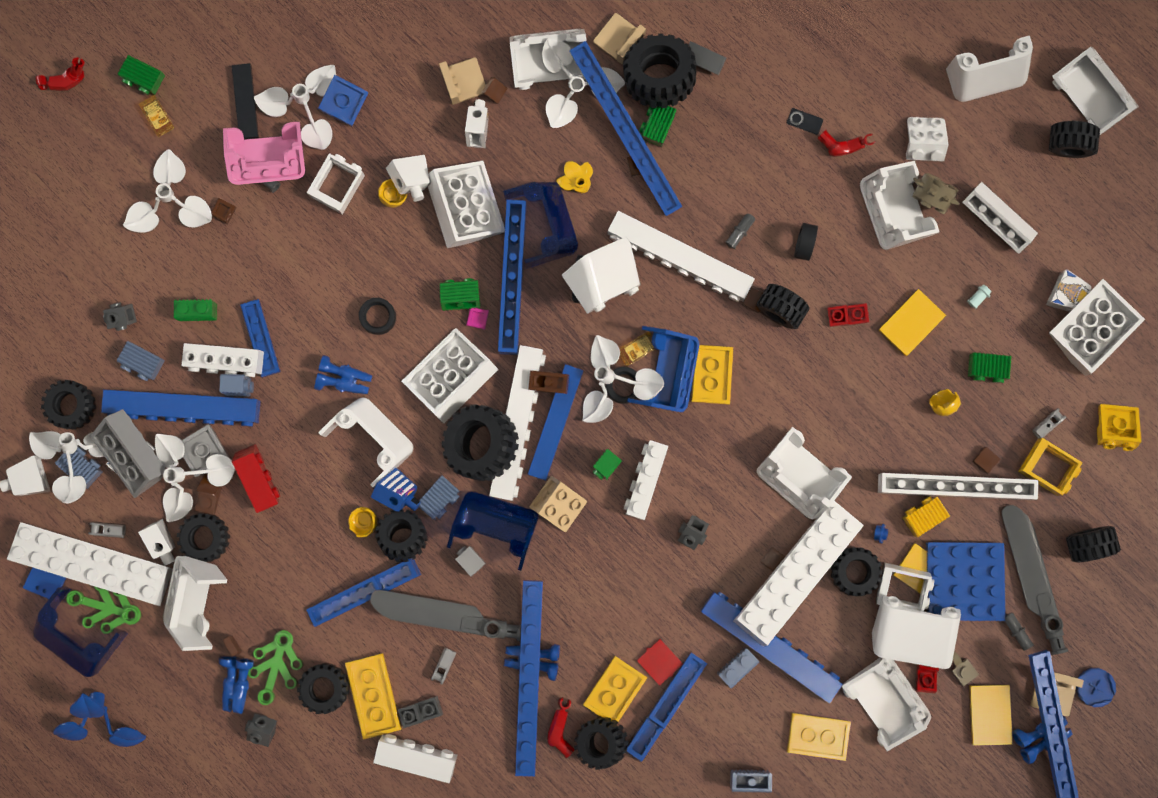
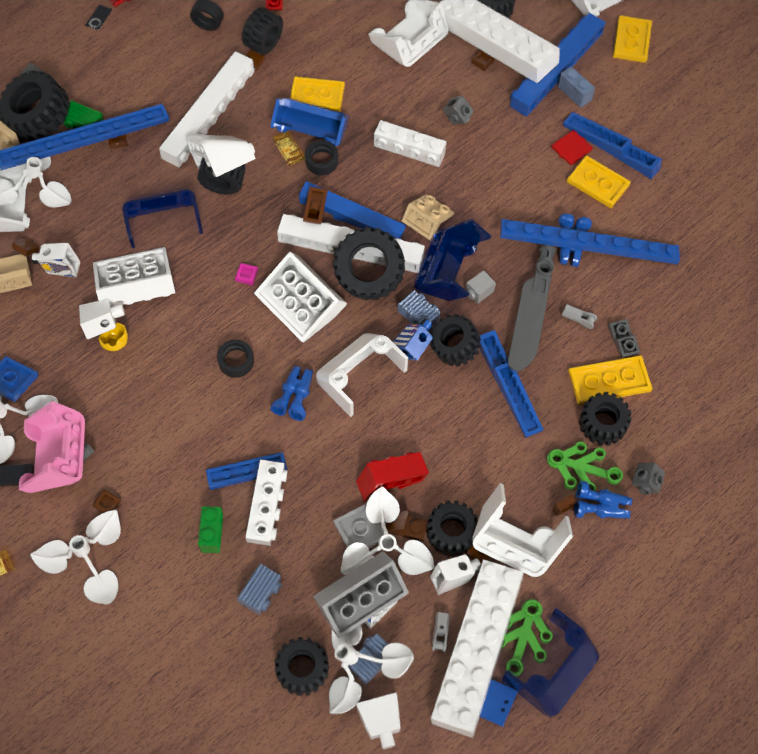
camera: 90 degrees left, 20 degrees down
blue plant [53,692,146,747] -> none
blue brick [101,390,261,427] -> none
dark grey brick [103,302,137,331] -> none
sand blue brick [219,374,254,397] -> none
white window [307,154,365,215] -> none
yellow hair [348,507,378,537] -> none
white brick [374,734,457,783] -> none
green brick [440,278,480,311] -> none
blue brick [498,200,527,355] -> none
red arm [547,697,575,758] -> none
yellow plate [556,161,593,193] -> none
black tyre [574,717,628,770] -> none
white plant [582,335,664,423] -> none
green brick [593,449,622,480] -> none
dark grey axle [725,213,755,249] -> none
sand blue brick [730,769,772,792] -> none

